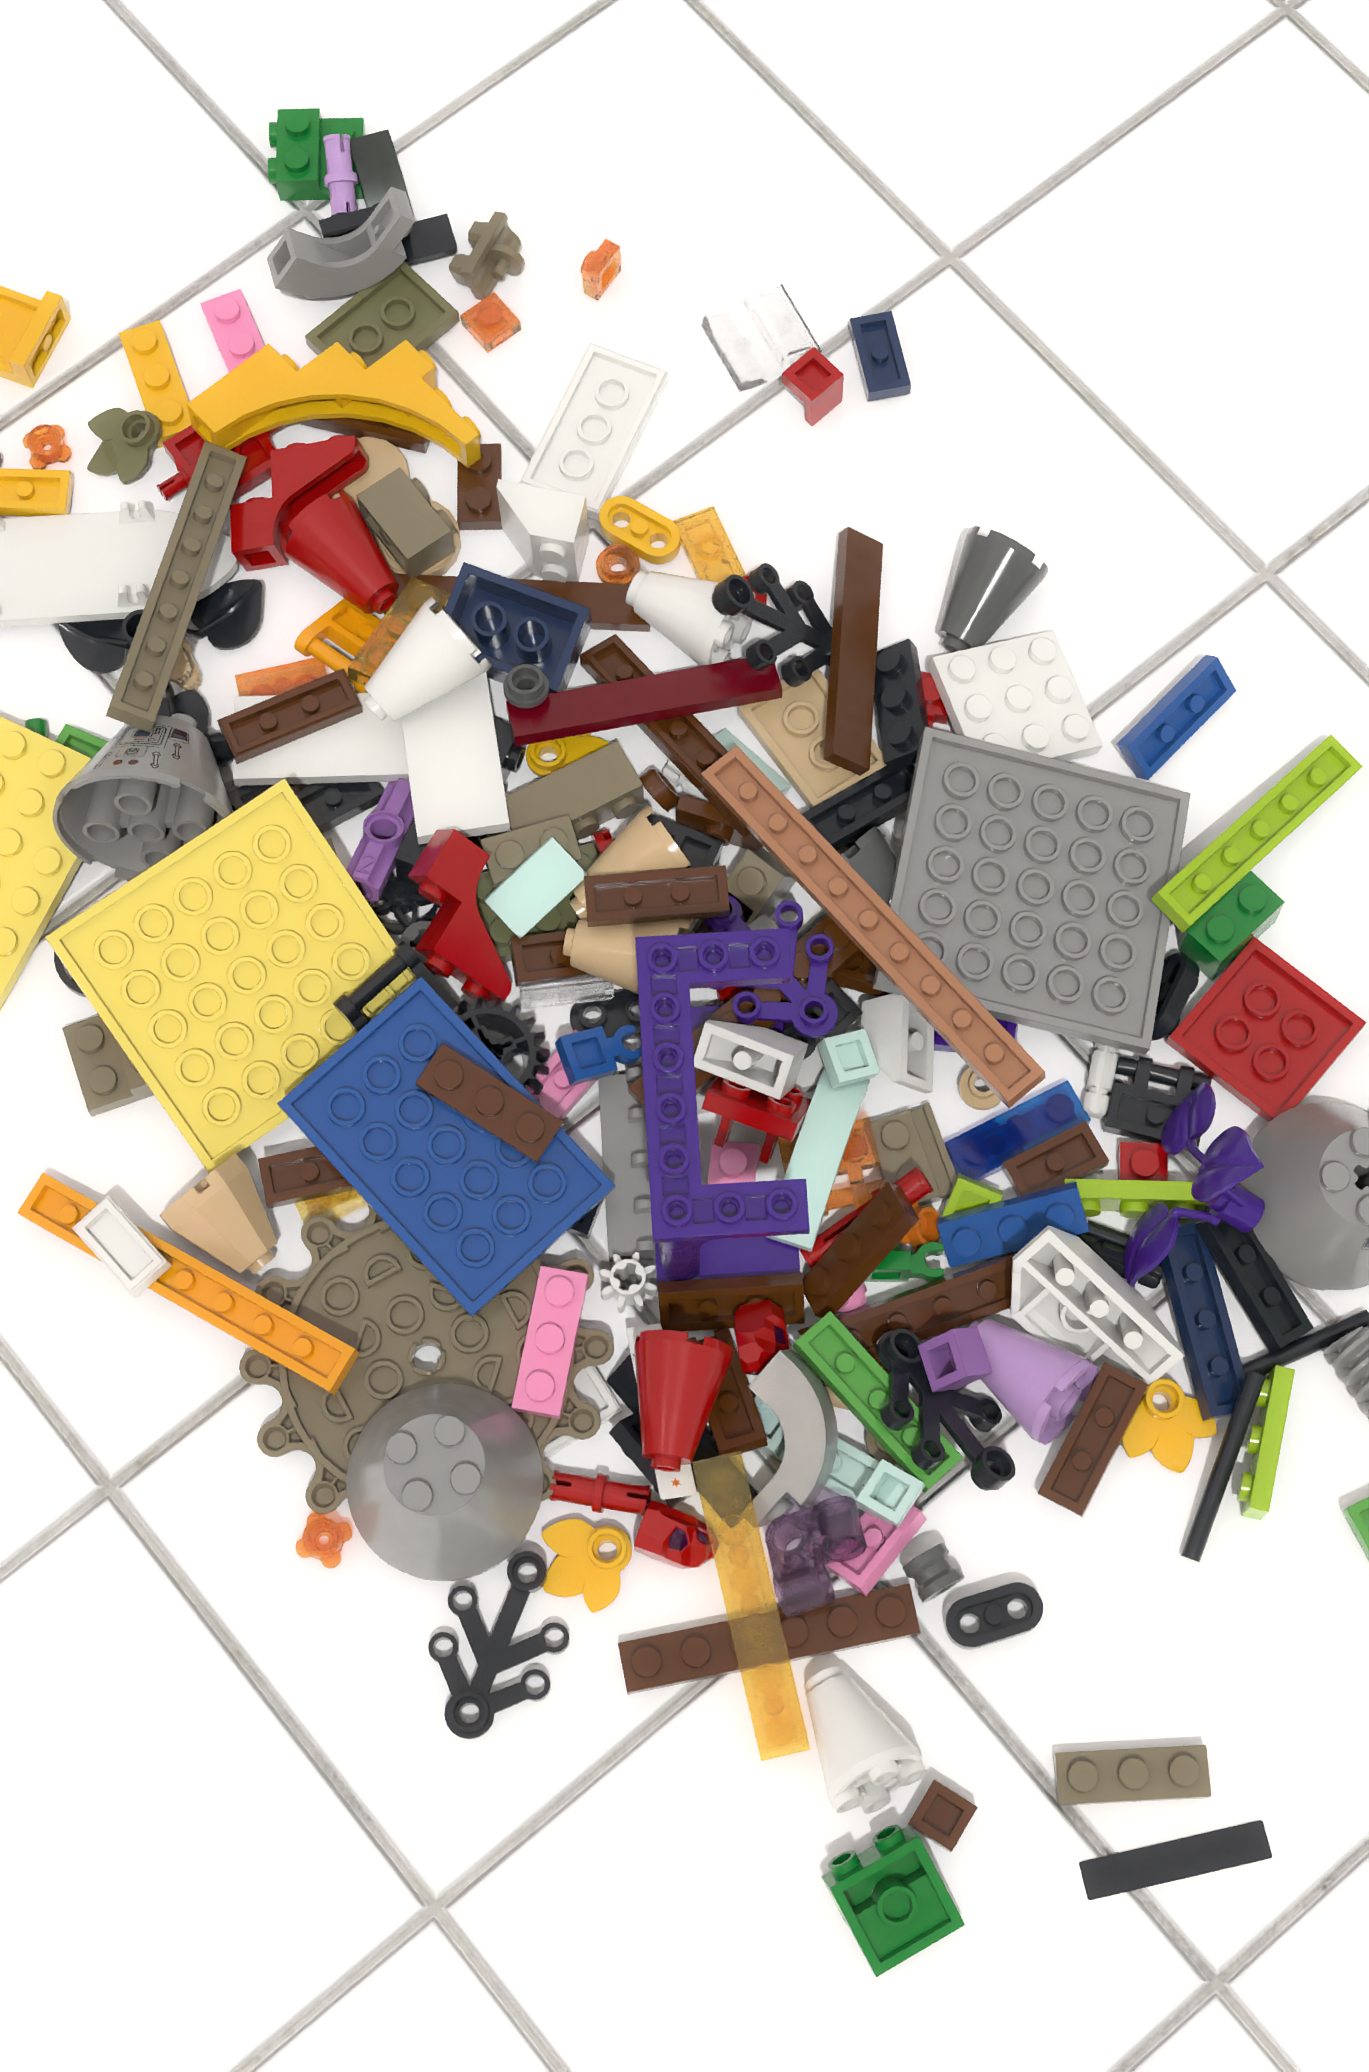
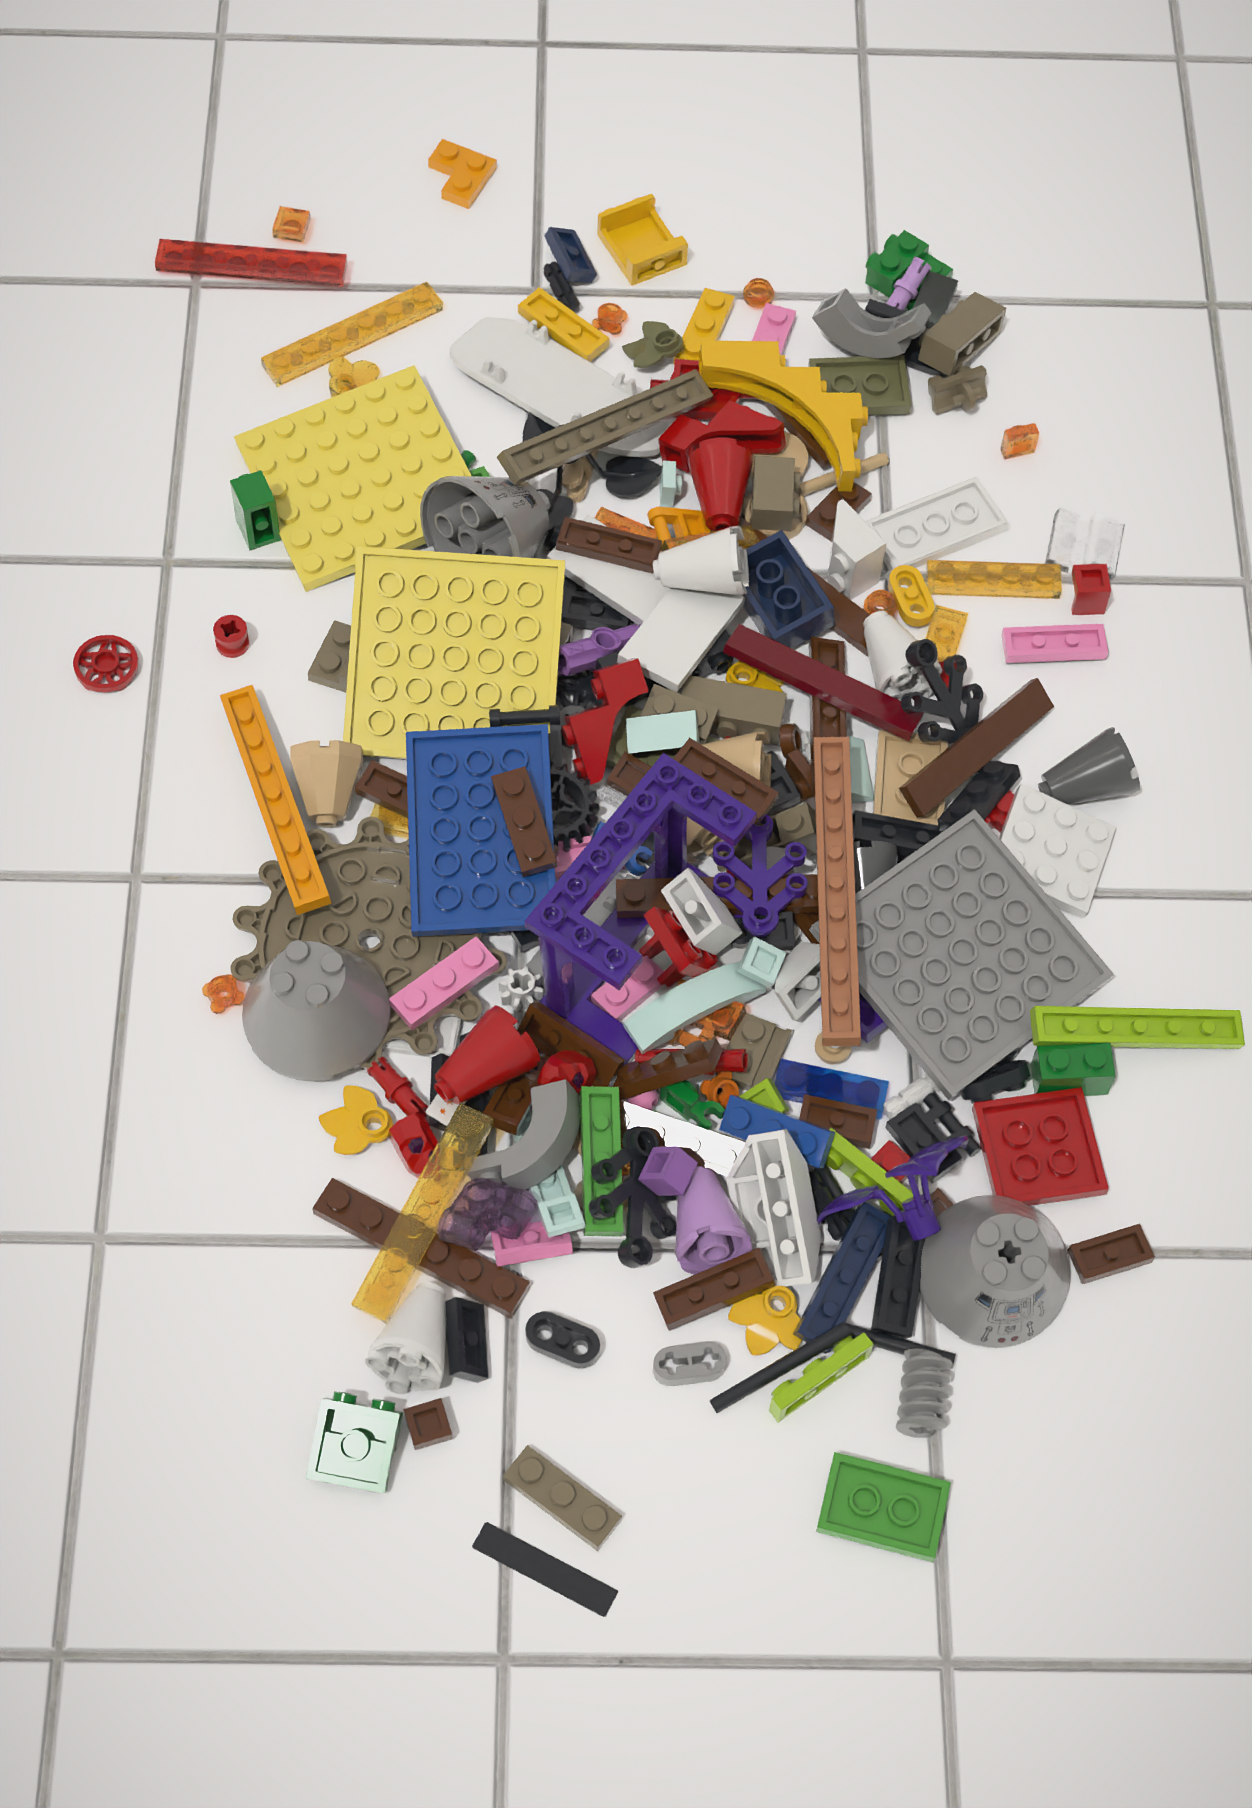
camera: 35 degrees right, 10 degrees down
white tile [72,1196,172,1298] -> none
black plant [428,1551,570,1739] -> none
clear orange plate [460,292,521,353] -> none
dark grey plate [503,664,549,708] -> none
dark blue plate [849,311,911,402] -> none
dark grey wheel [902,1543,965,1603] -> none
blue plate [1116,655,1237,780] -> none
none -> black plate [445,1297,489,1383]
none -> light grey beam [653,1342,727,1386]
none -> light aqua plate [660,461,682,508]
none -> clear orange plate [743,278,774,308]
none -> tan bar [798,452,889,496]
none -> dark tan brick [918,292,1007,376]
none -> clear yellow plate [926,560,1062,599]
none -> bright pink plate [1001,624,1108,663]

